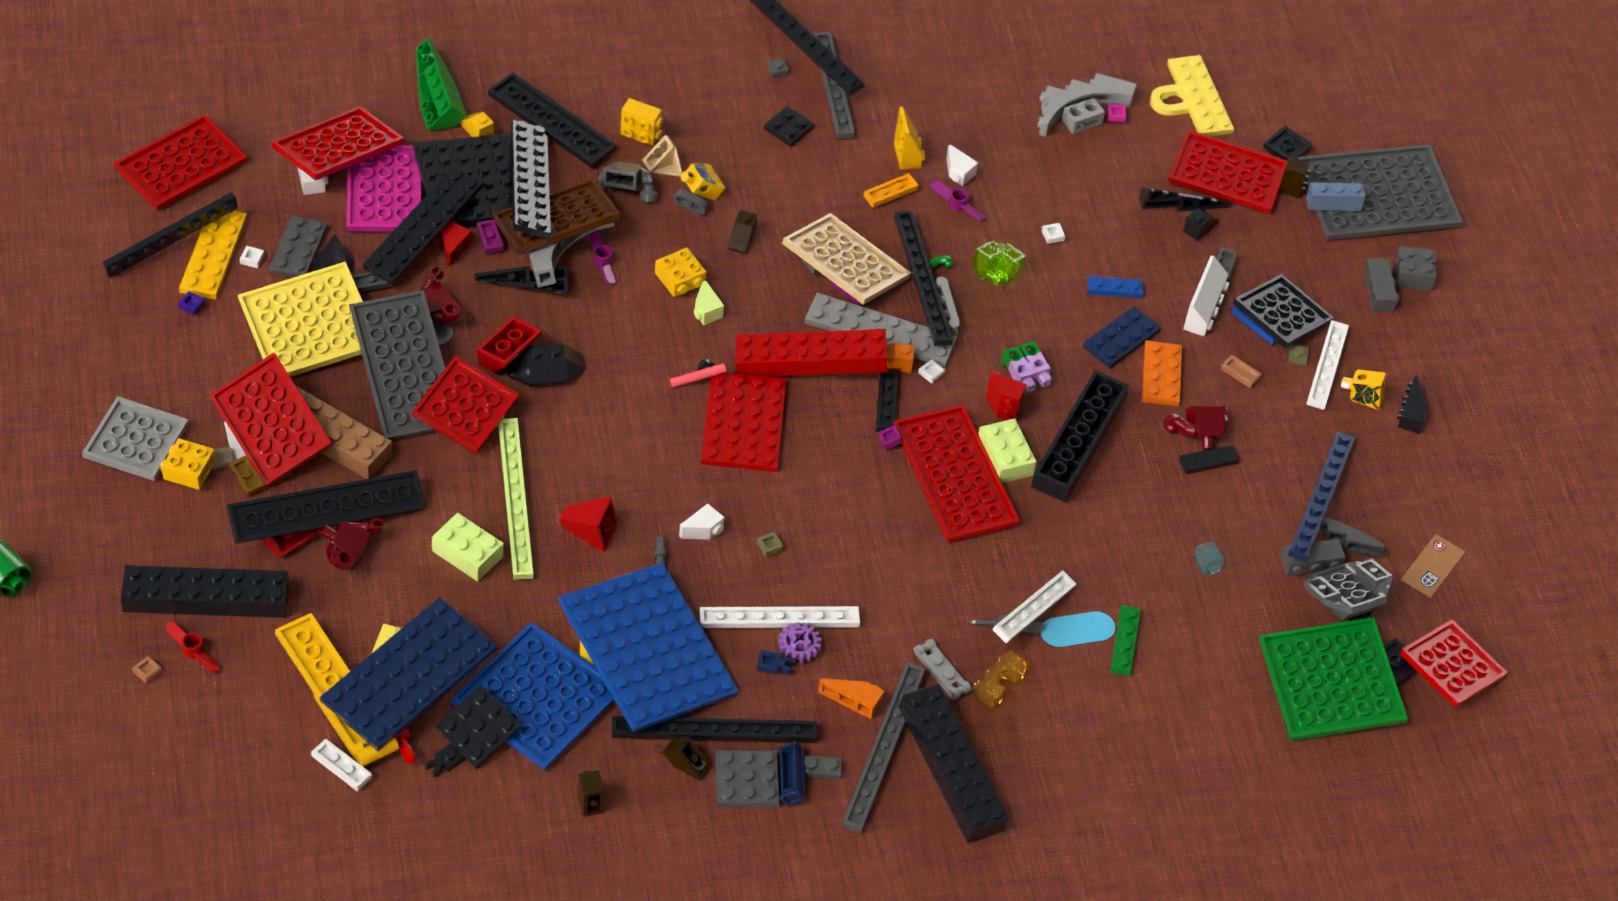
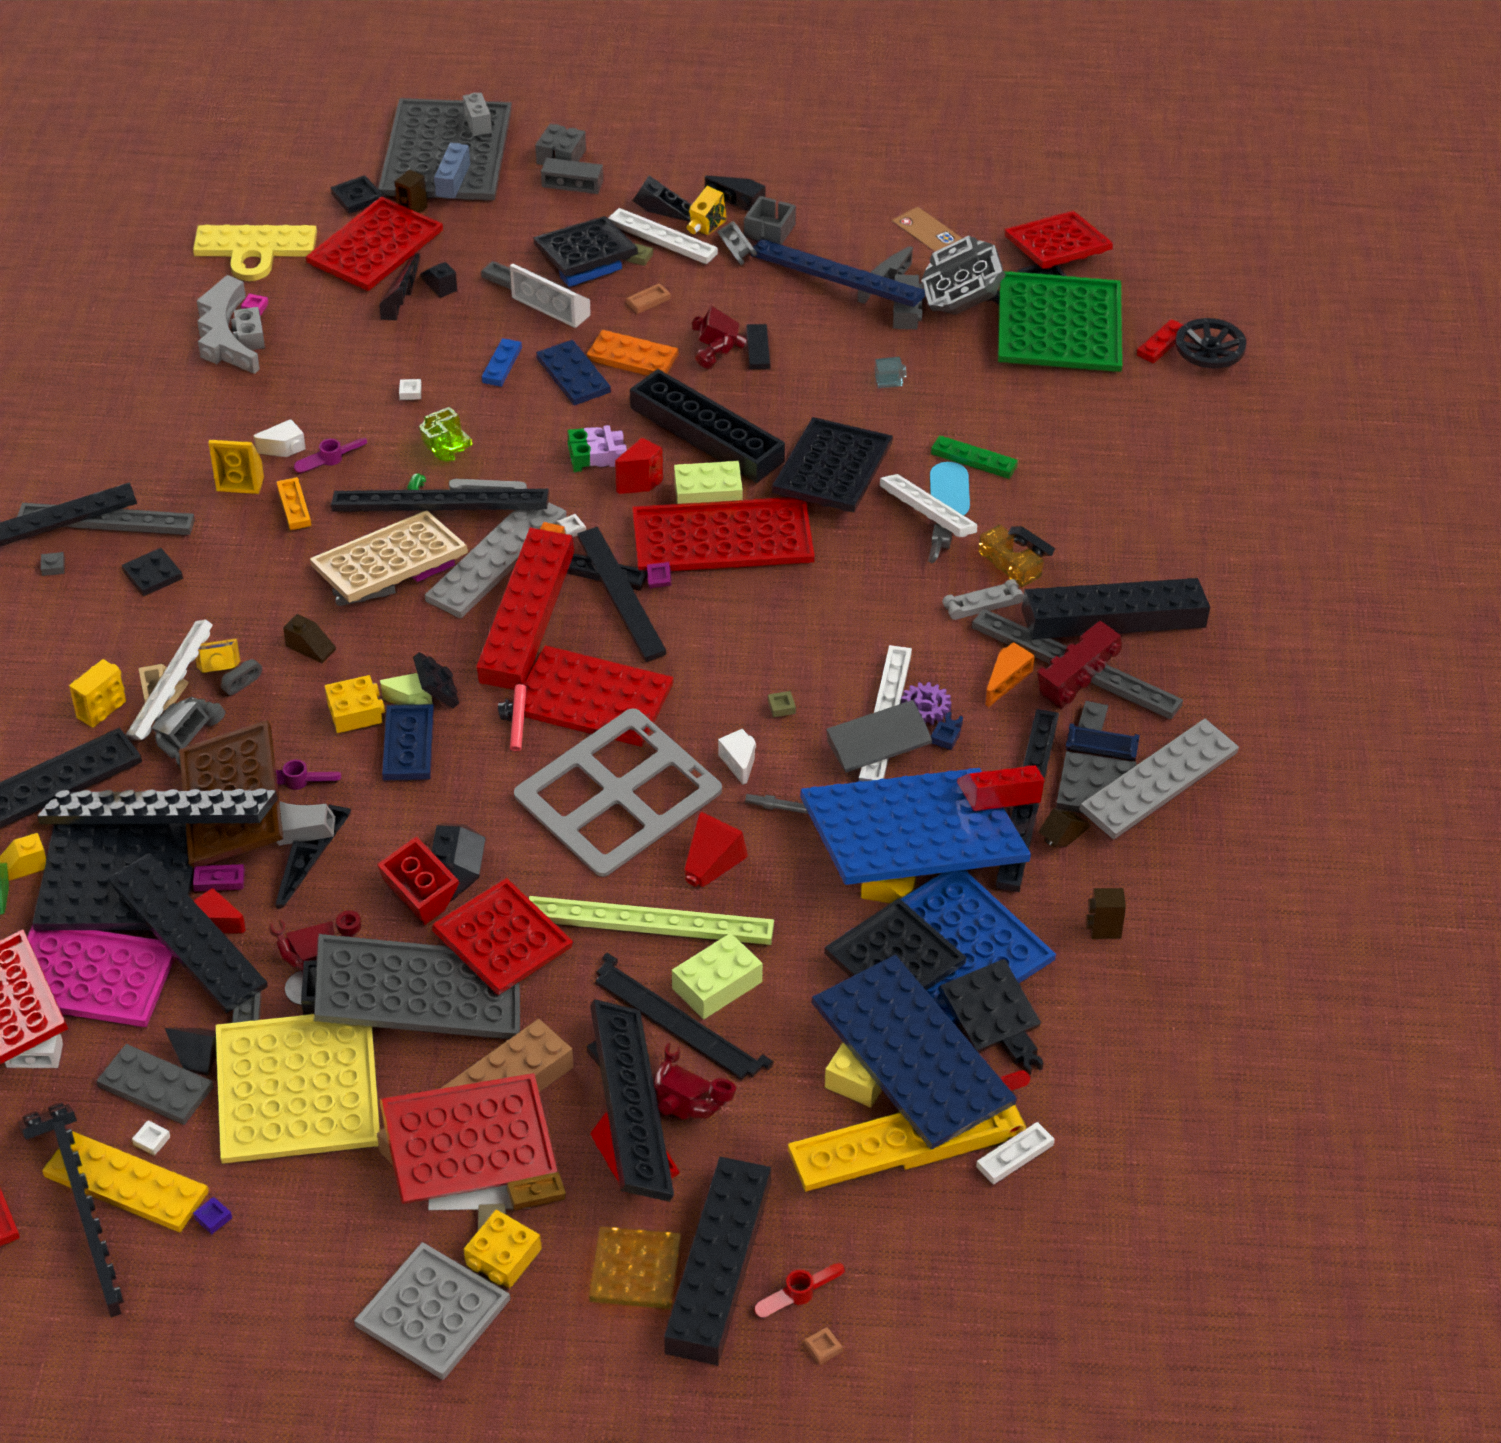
camera: 70 degrees left, 5 degrees down
none -> black plate [18,1102,77,1140]
none -> white plate [126,620,213,740]
none -> dark blue plate [382,704,434,780]
none -> black plate [413,652,459,708]
none -> light grey brick [463,93,492,136]
none -> light grey window [514,709,722,877]
none -> black tile [577,526,667,662]
none -> clear yellow plate [589,1227,681,1309]
none -> black piece [595,953,774,1080]
none -> black slope [632,176,692,222]
none -> dark grey hinge [717,221,757,265]
none -> dark grey piece [744,196,796,245]
none -> black plate [772,417,893,513]
none -> black plate [824,898,967,991]
none -> dark grey slope [826,700,932,773]
none -> red slope [957,765,1045,811]
none -> black plate [1008,526,1056,558]
none -> dark red wedge [1037,621,1122,709]
none -> light grey plate [1079,719,1239,840]
none -> red plate [1136,319,1183,364]
none -> black wheel [1176,318,1246,368]

